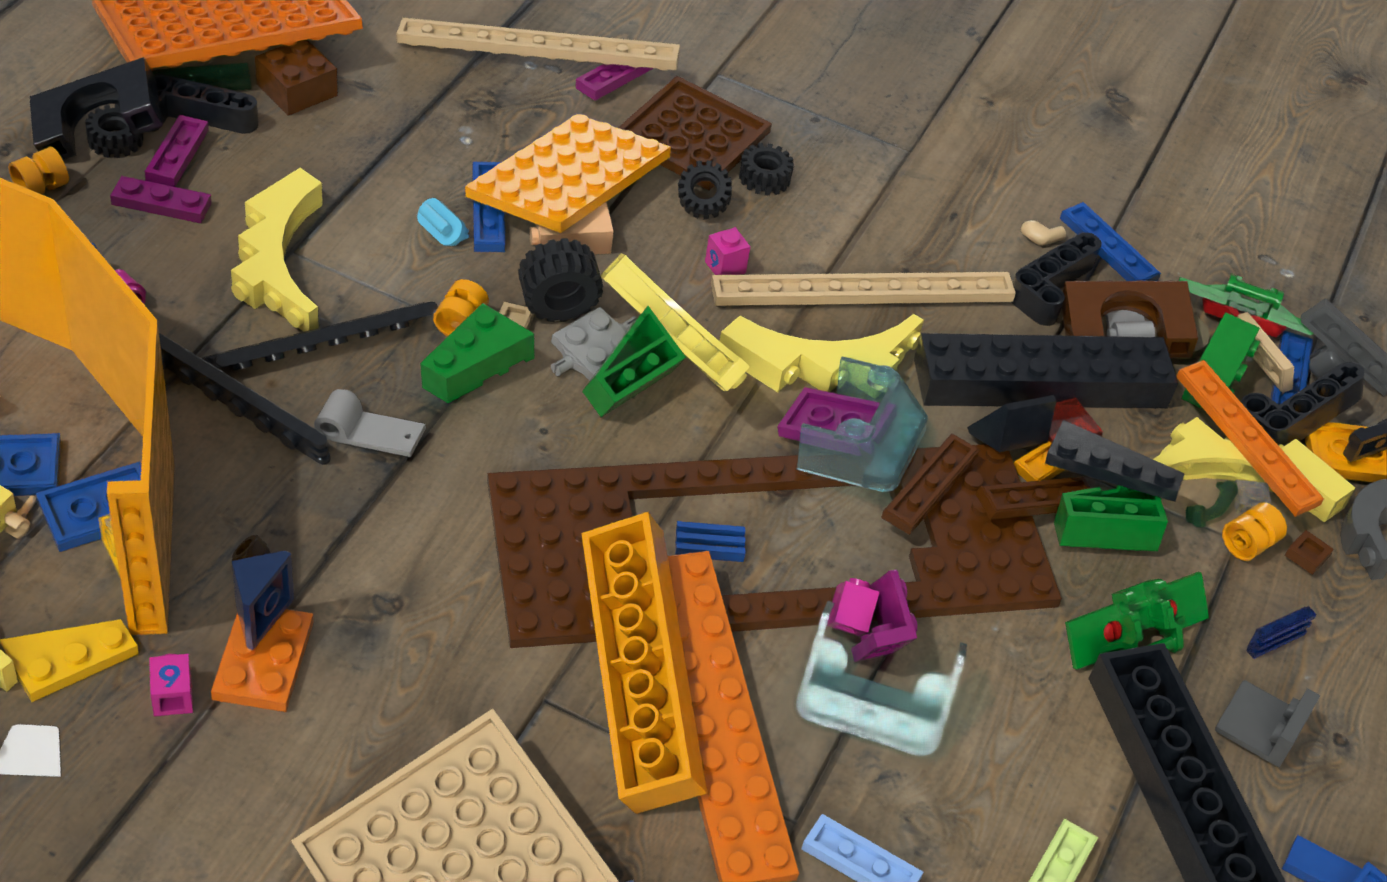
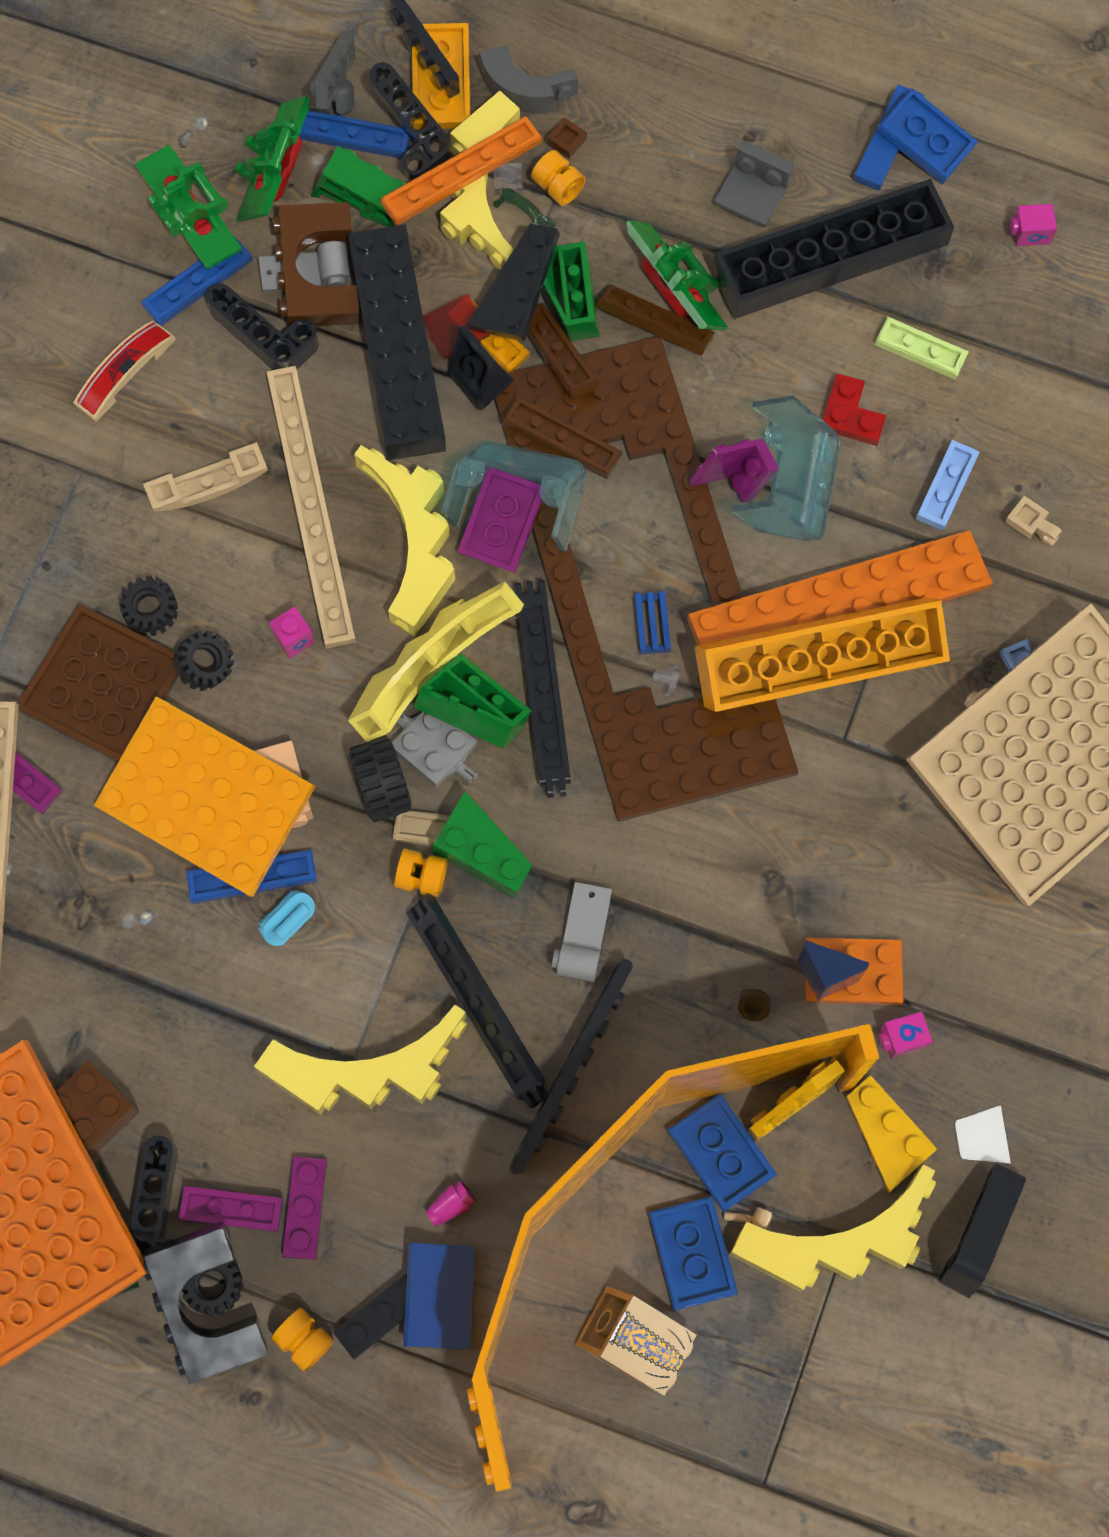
camera: 90 degrees left, 25 degrees up
dark pink brick [826,578,879,636] -> none
tan arm [1021,220,1066,246] -> none
tan tile [1237,312,1294,393] -> none
clear blue tile [1246,606,1317,659] -> none
none -> slope [73,320,176,422]
none -> green piece [135,144,242,270]
none -> tan slope [143,442,268,512]
none -> black hinge [514,580,571,798]
none -> reddish brown tile [596,284,715,356]
none -> red plate [820,373,886,446]

